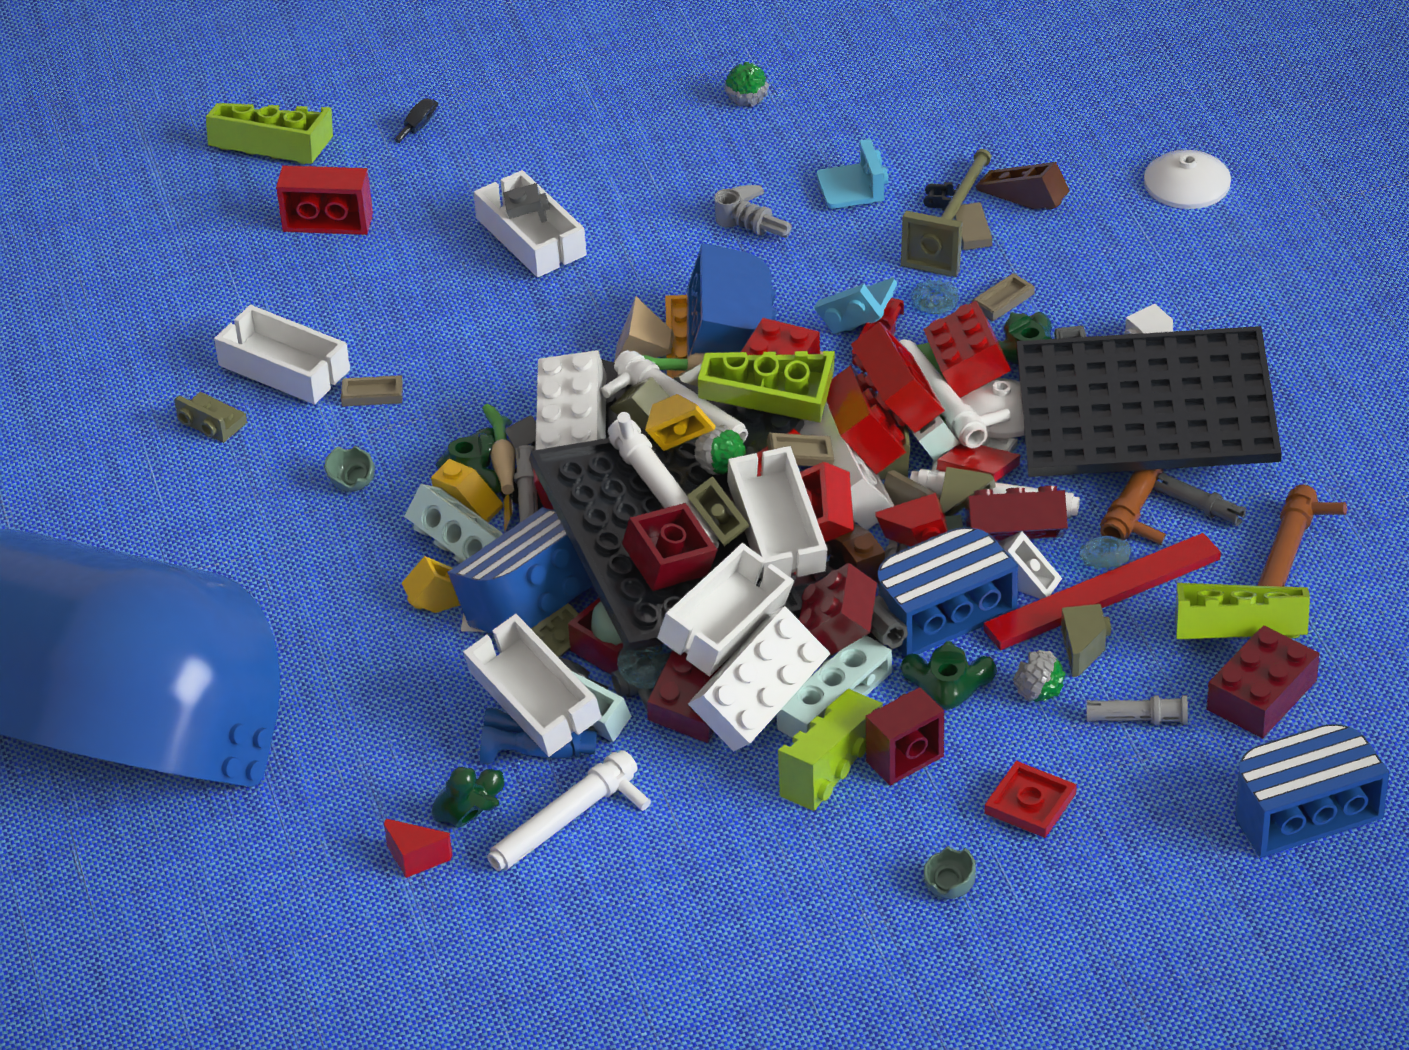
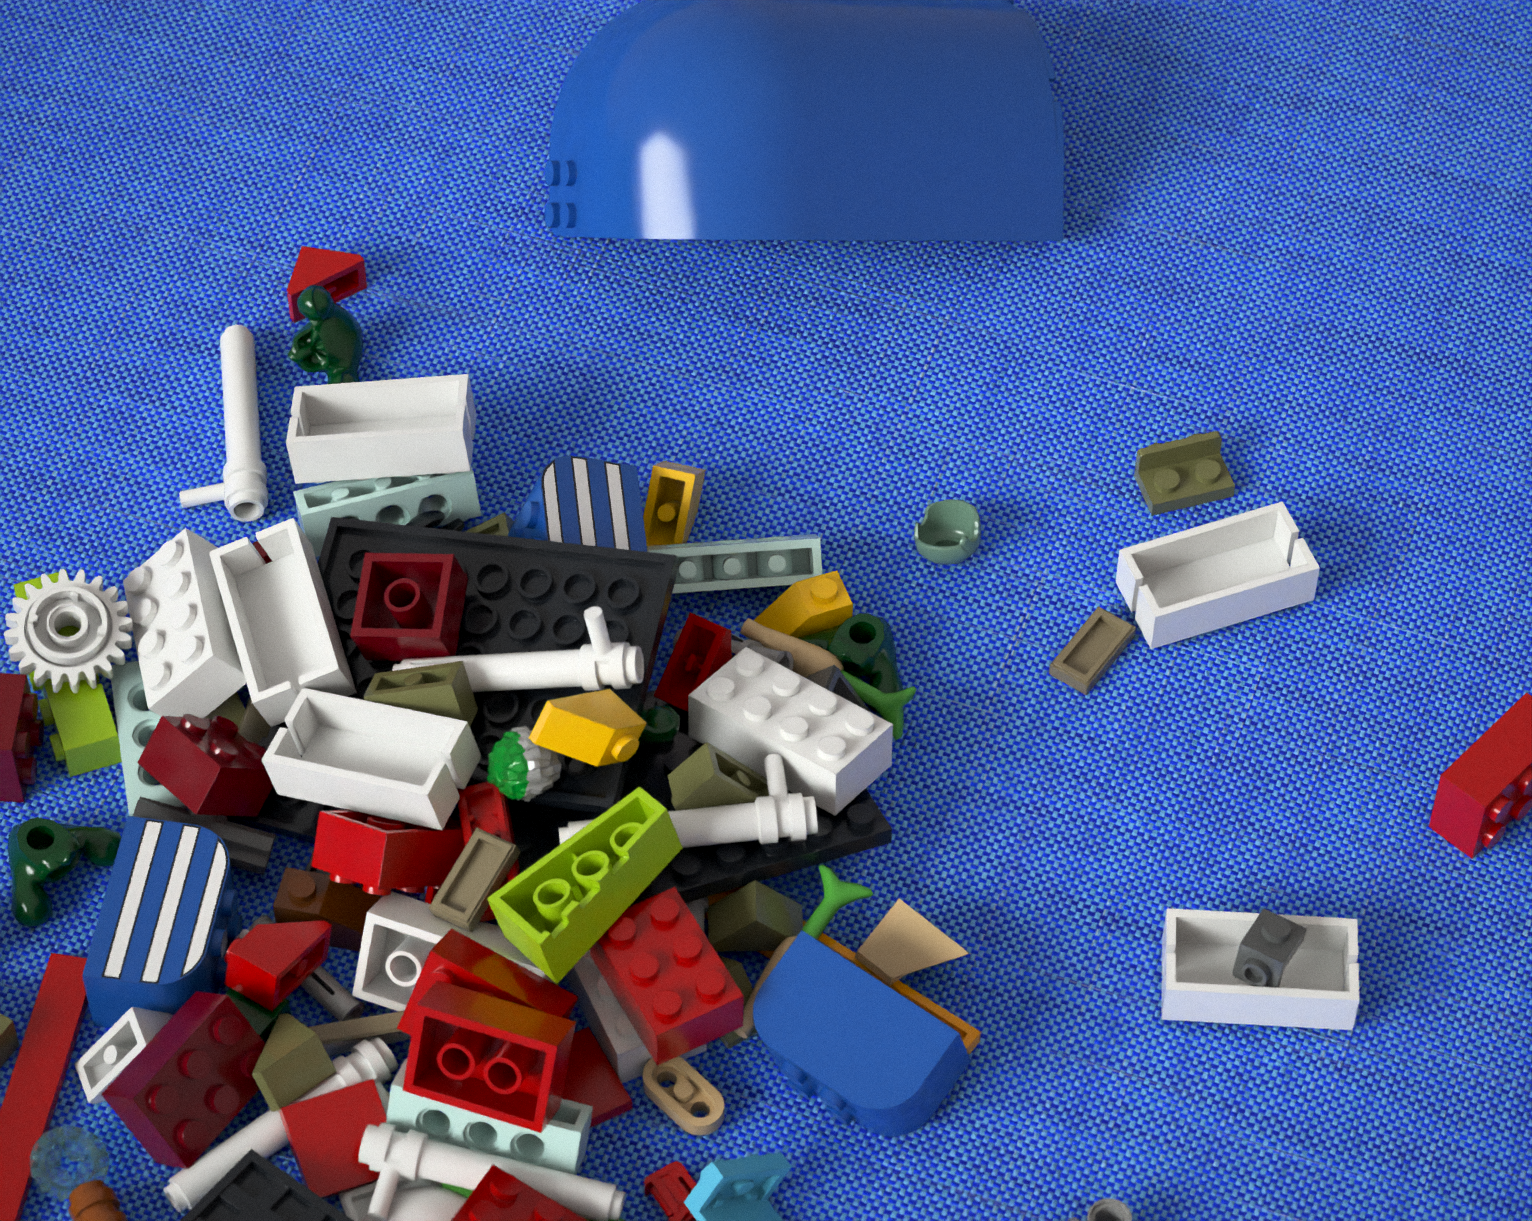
camera: 125 degrees right, 10 degrees up
none -> white gear [4,569,133,694]

